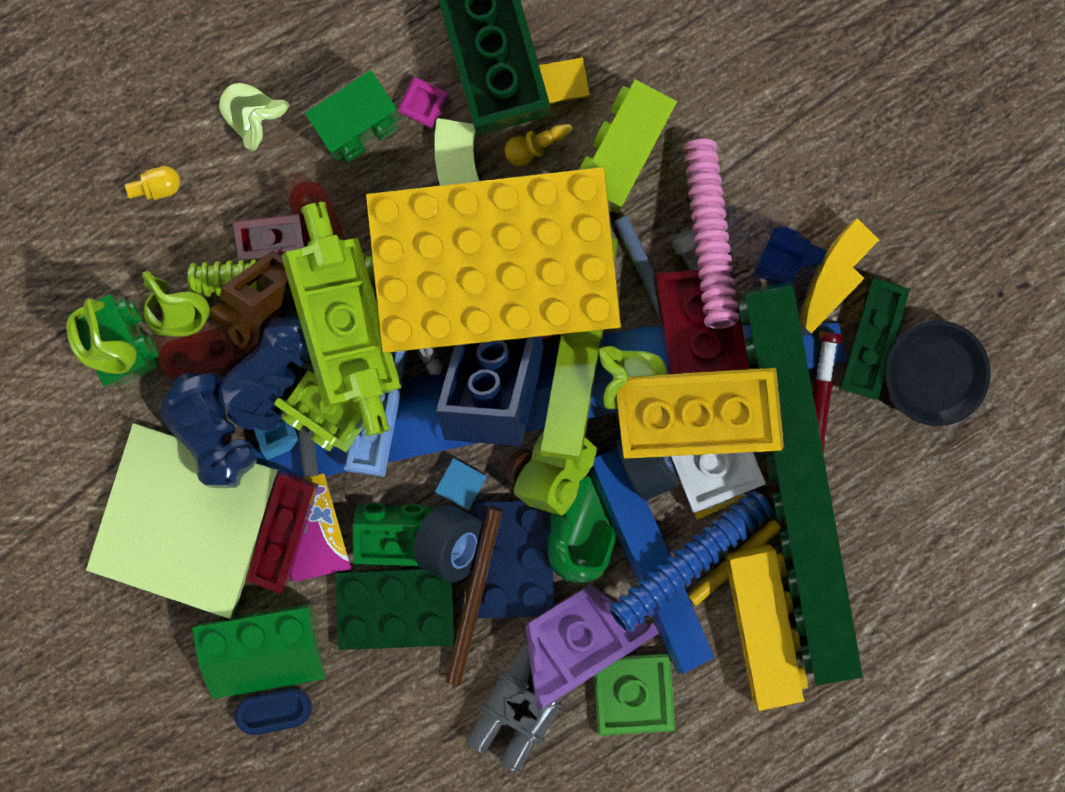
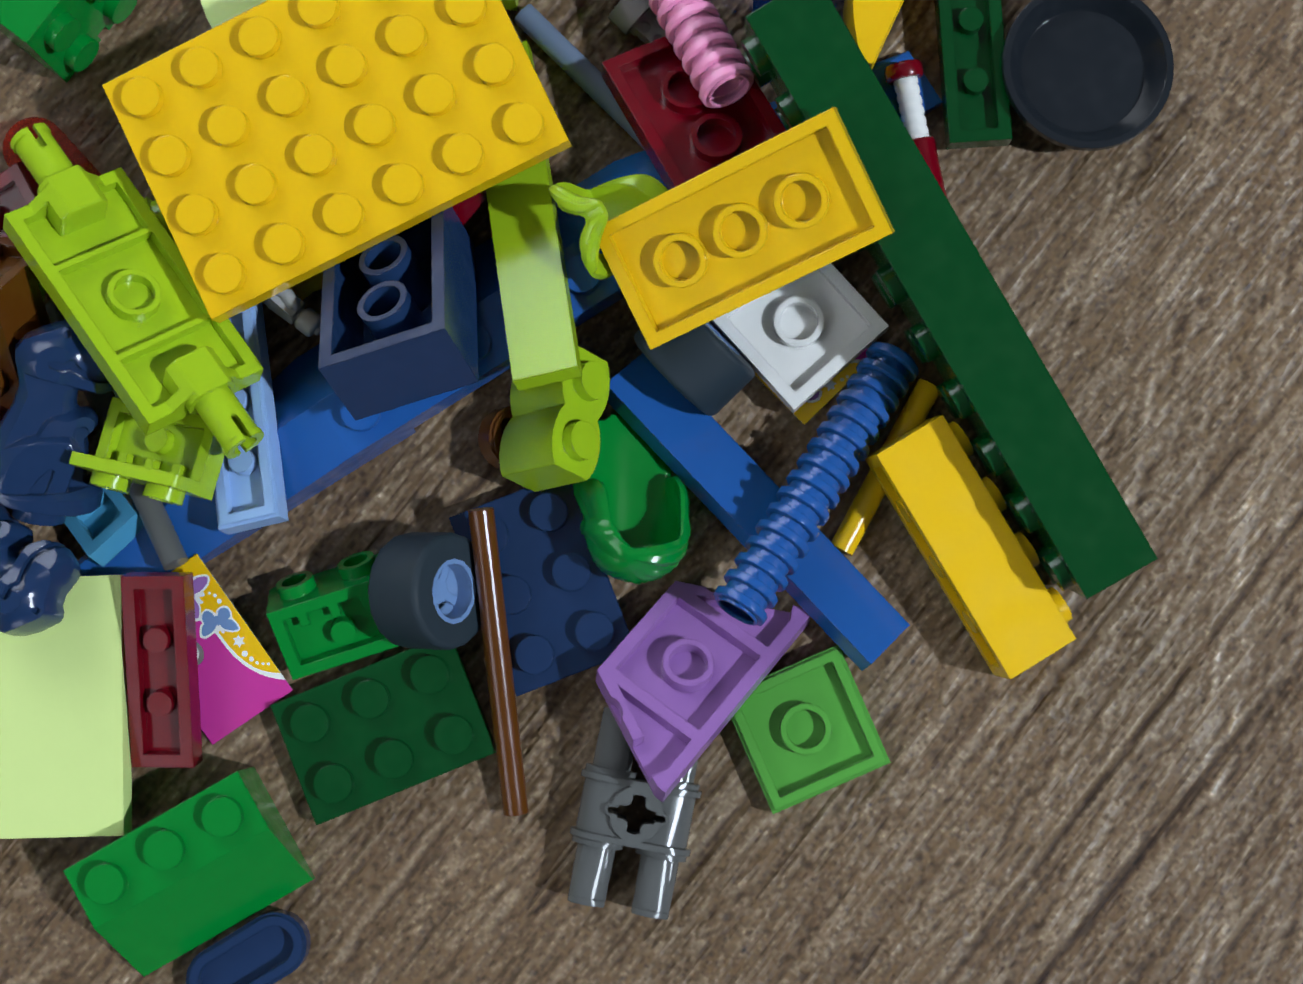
camera: 20 degrees left, 5 degrees down
dark azure tile [435,458,487,510] -> none

